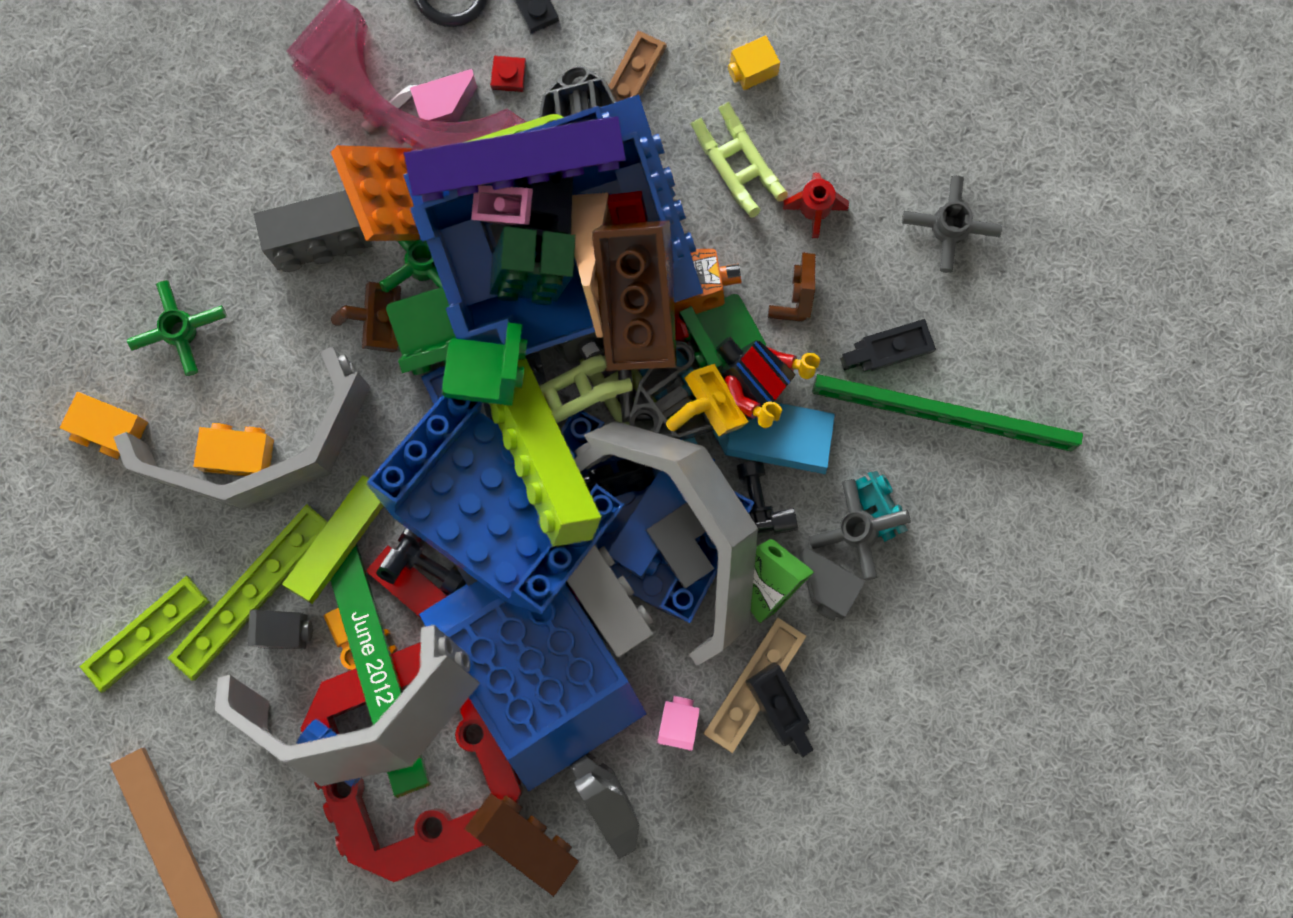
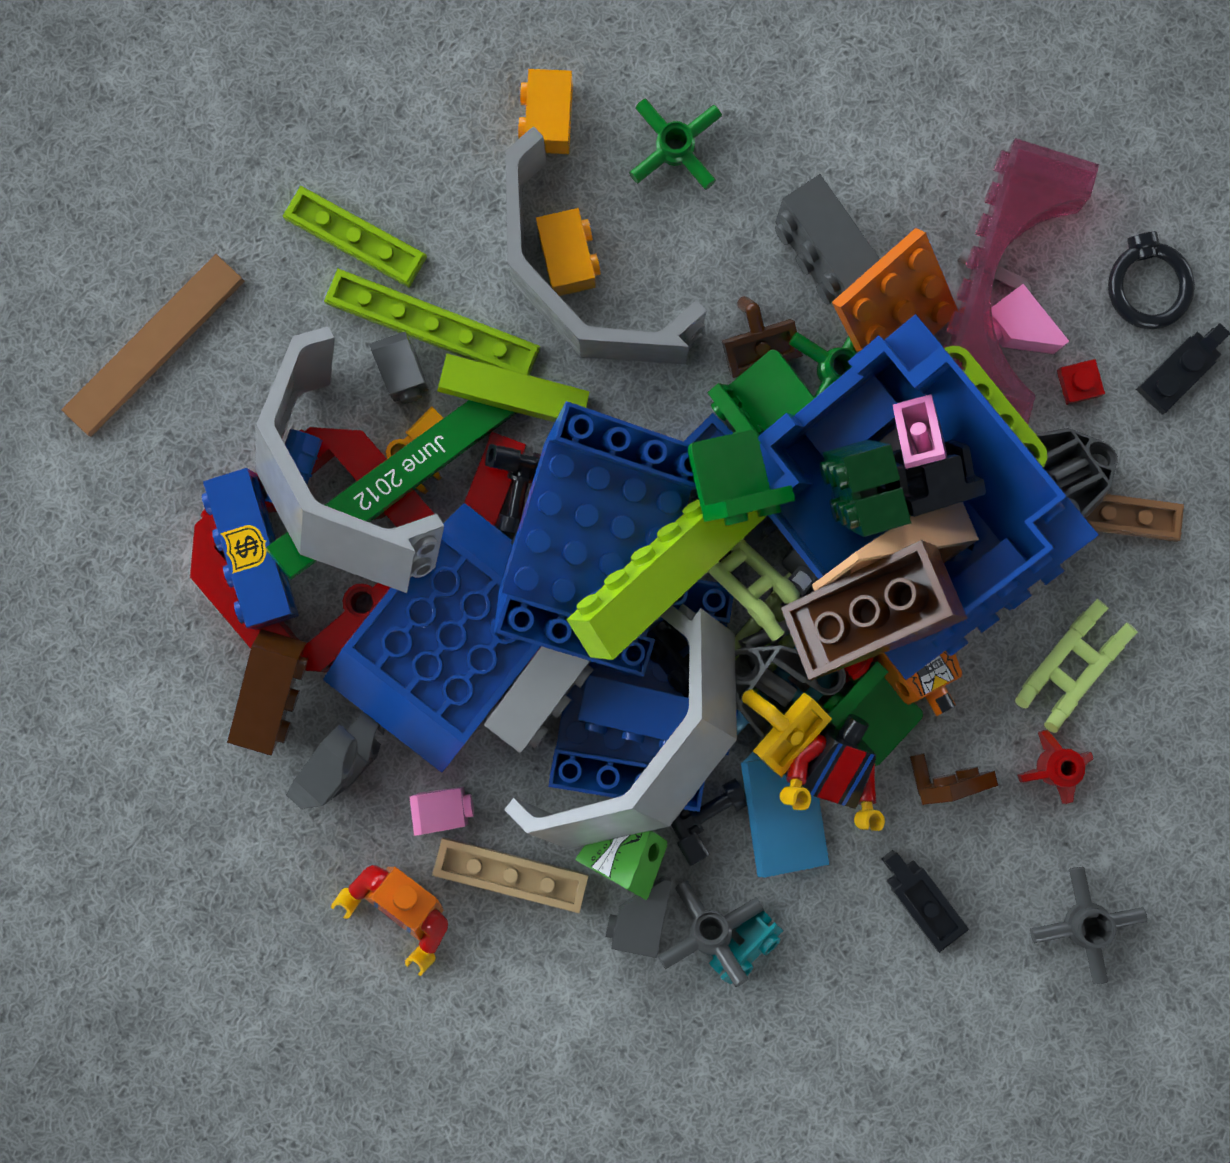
camera: 70 degrees right, 5 degrees up
dark purple brick [404,116,626,202] -> none
red plate [608,191,648,224] -> none
dark grey tile [645,502,714,588] -> none
yellow brick [728,35,780,90] -> none
black hinge [746,663,814,758] -> none
green tile [812,374,1083,452] -> none
none -> blue brick [202,468,299,630]
none -> torso [331,865,448,976]

